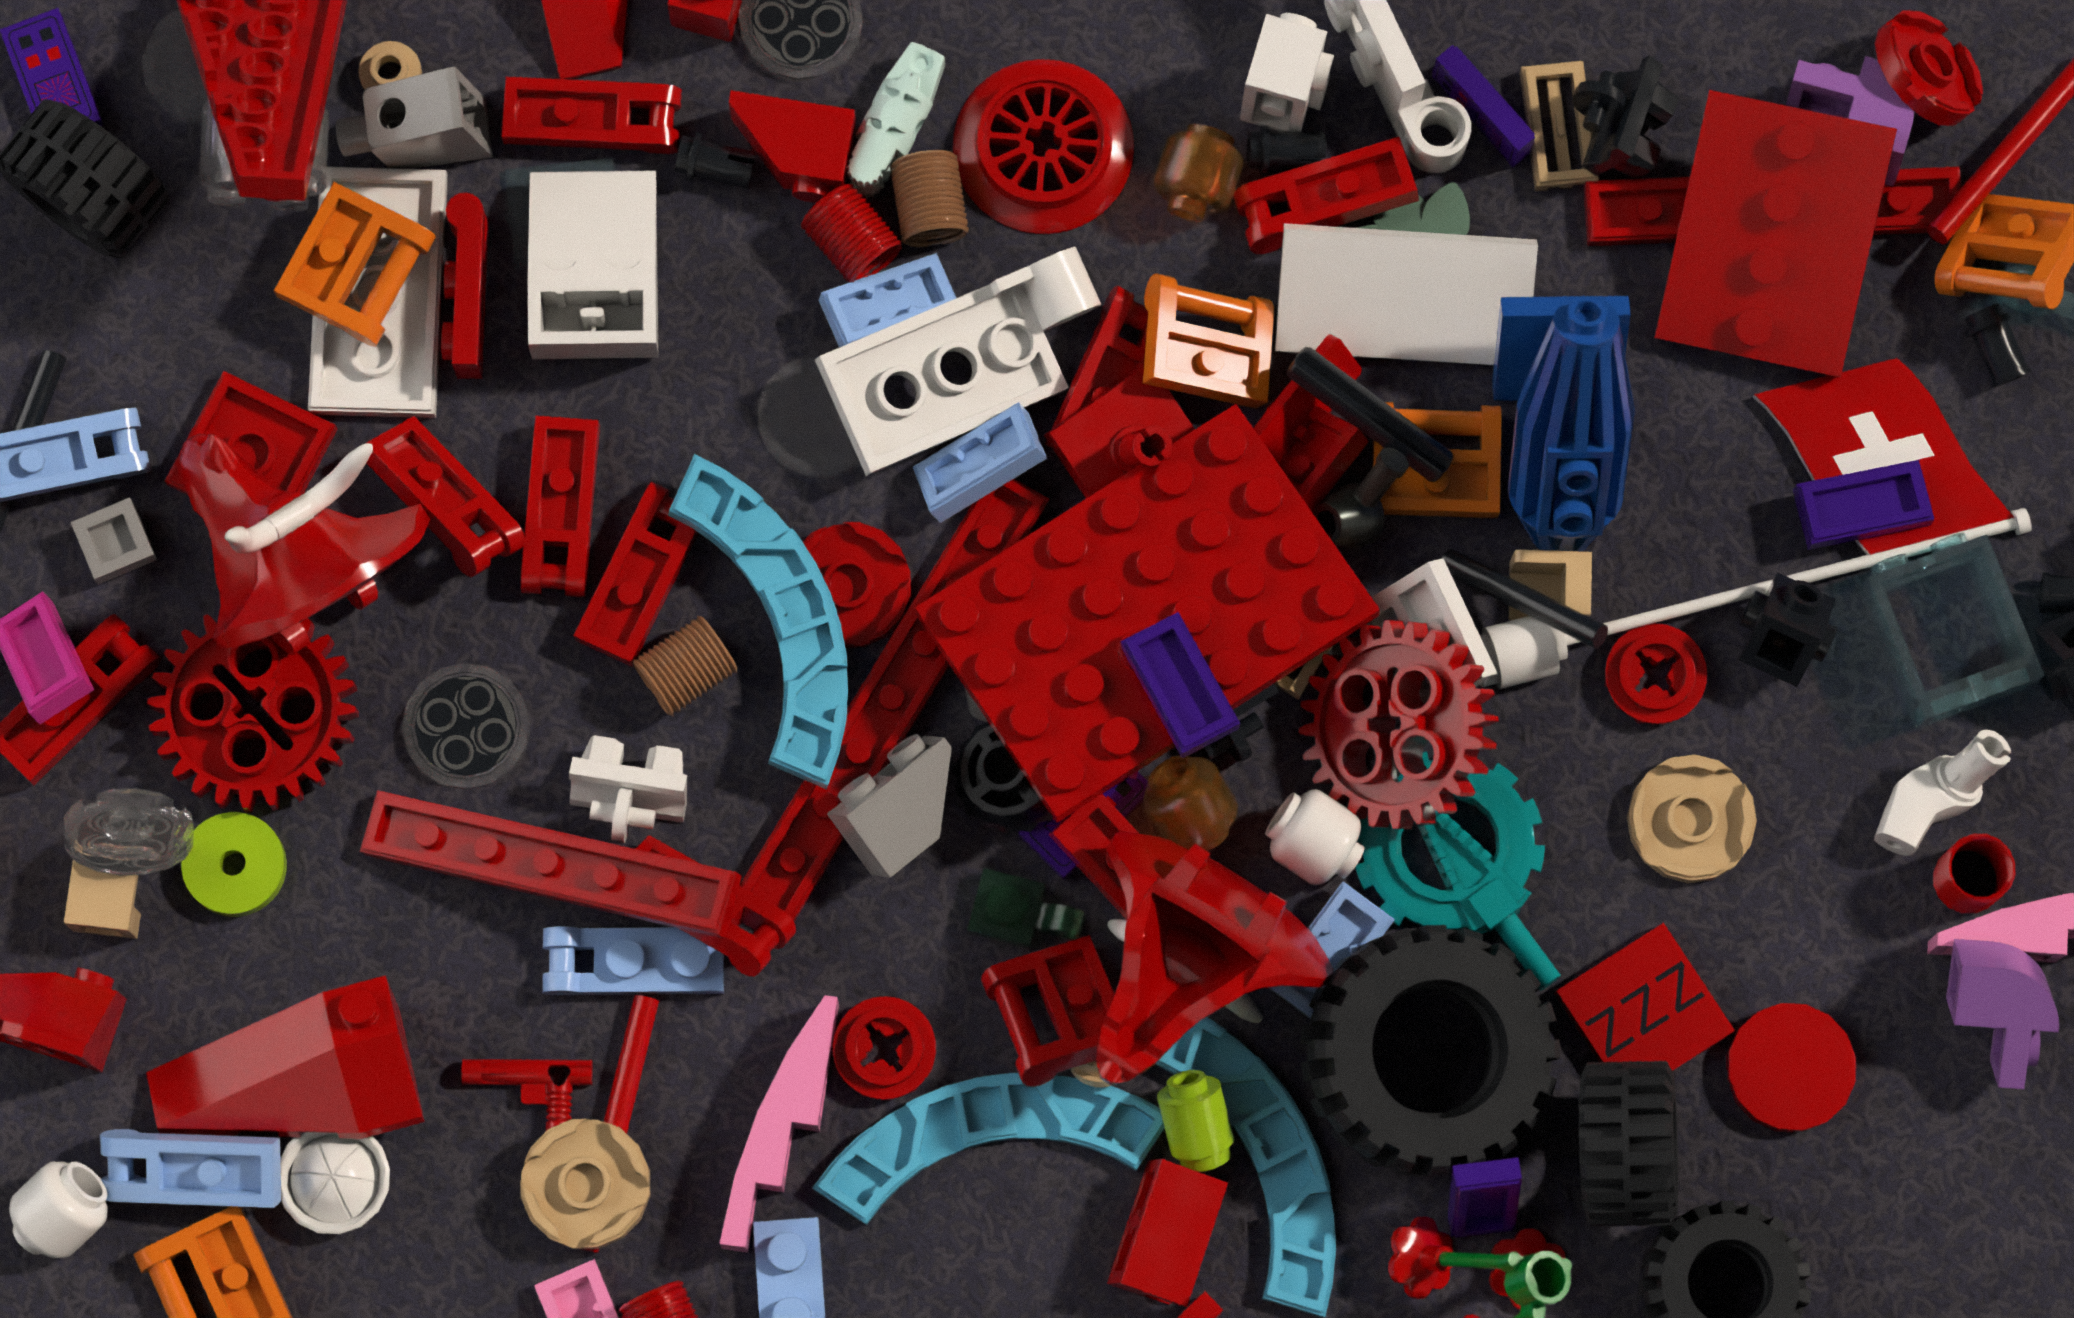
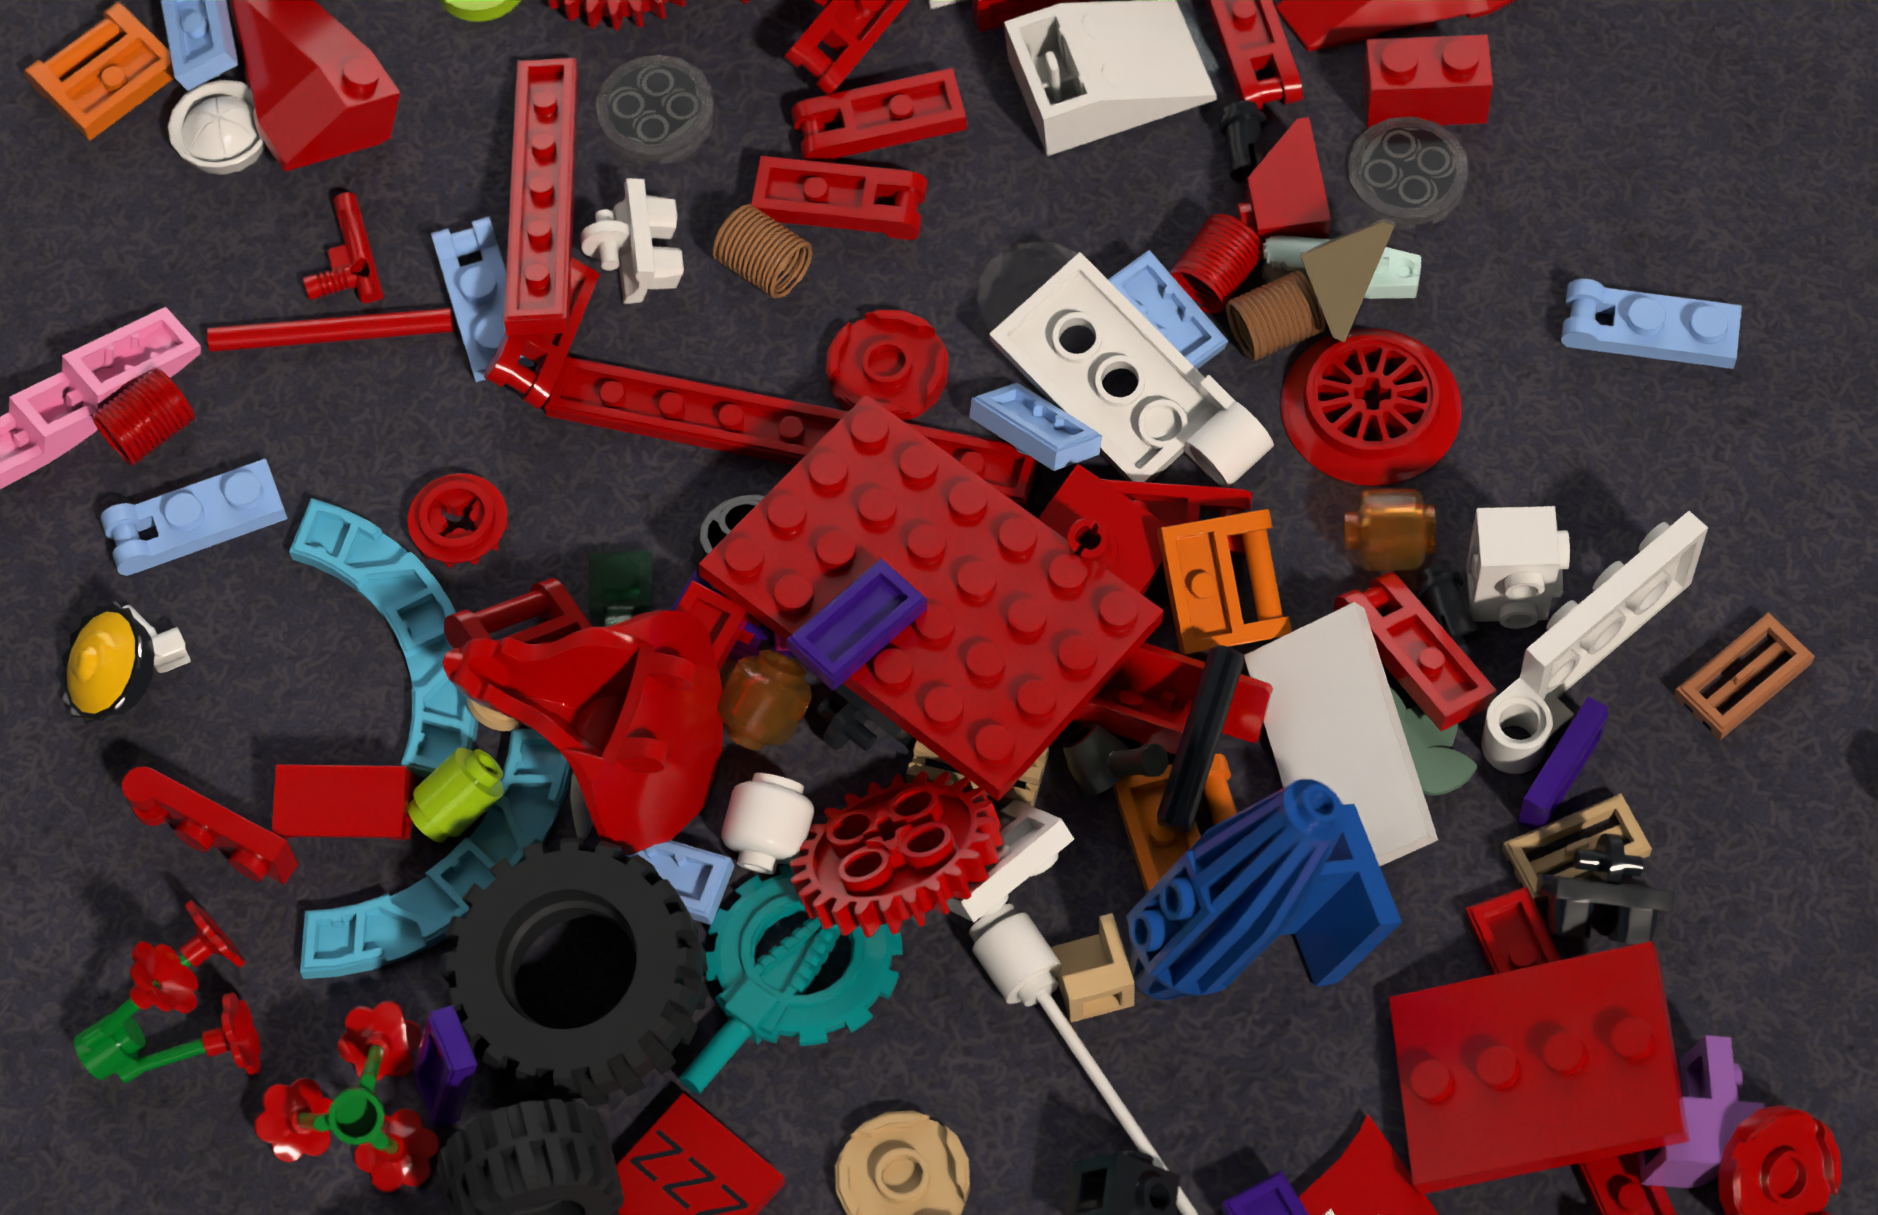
camera: 80 degrees right, 15 degrees down
tan tile [520,1119,650,1249] -> none
medium azure tile [668,454,848,789] -> none
bright pink slope [719,995,839,1253] -> none
light grey slope [827,734,952,878] -> none
black bar [1441,549,1608,649] -> none
red gear [1604,623,1707,726] -> none
none -> dark tan slope [1300,219,1395,342]

